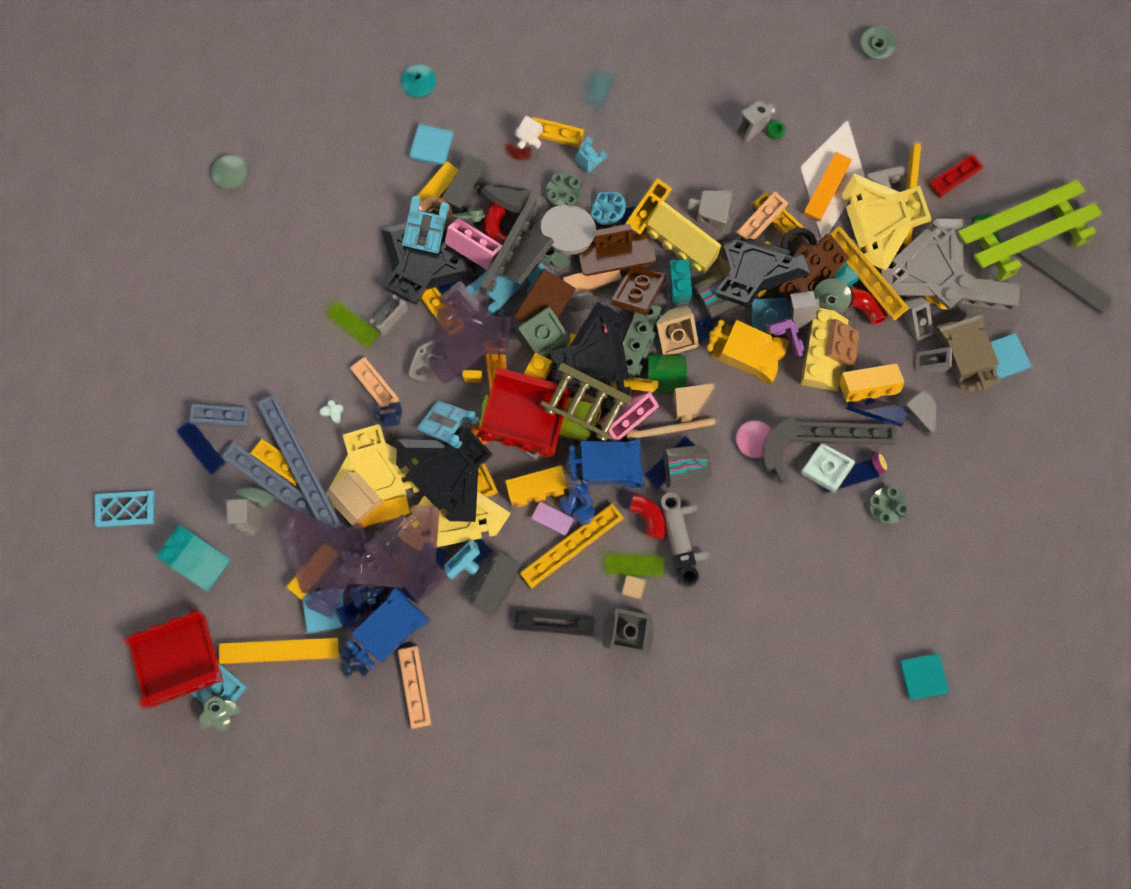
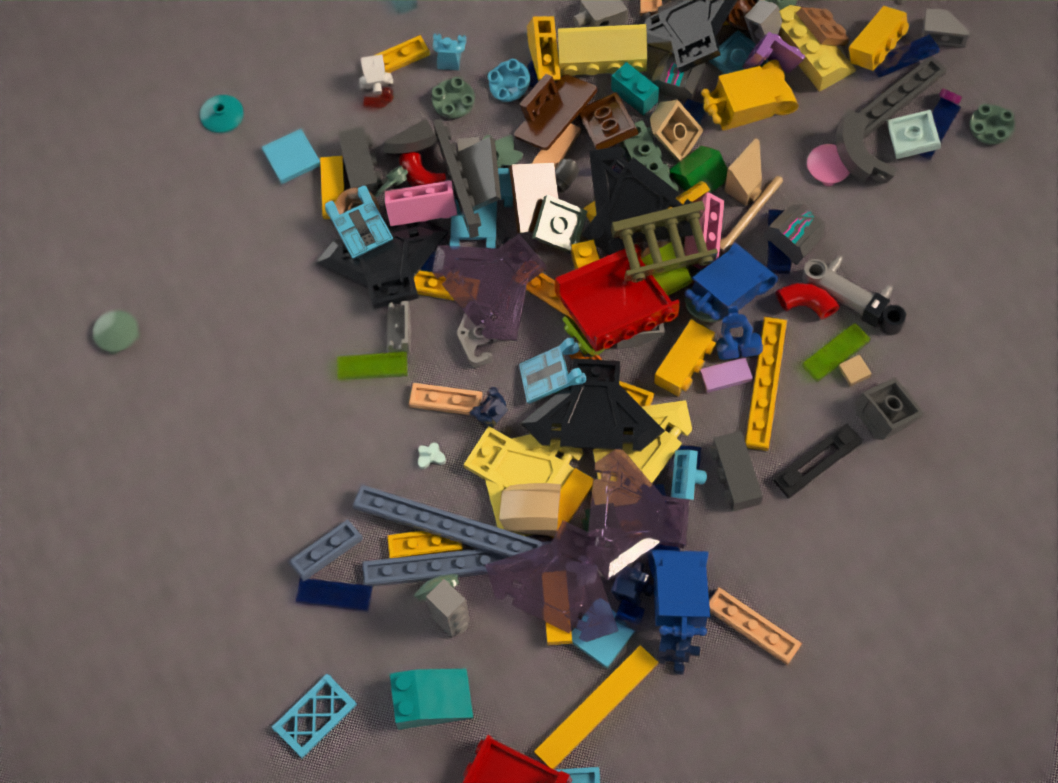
camera: 40 degrees left, 10 degrees down
yellow tile [462,370,483,383] -> none
light grey tile [540,205,596,255] -> none

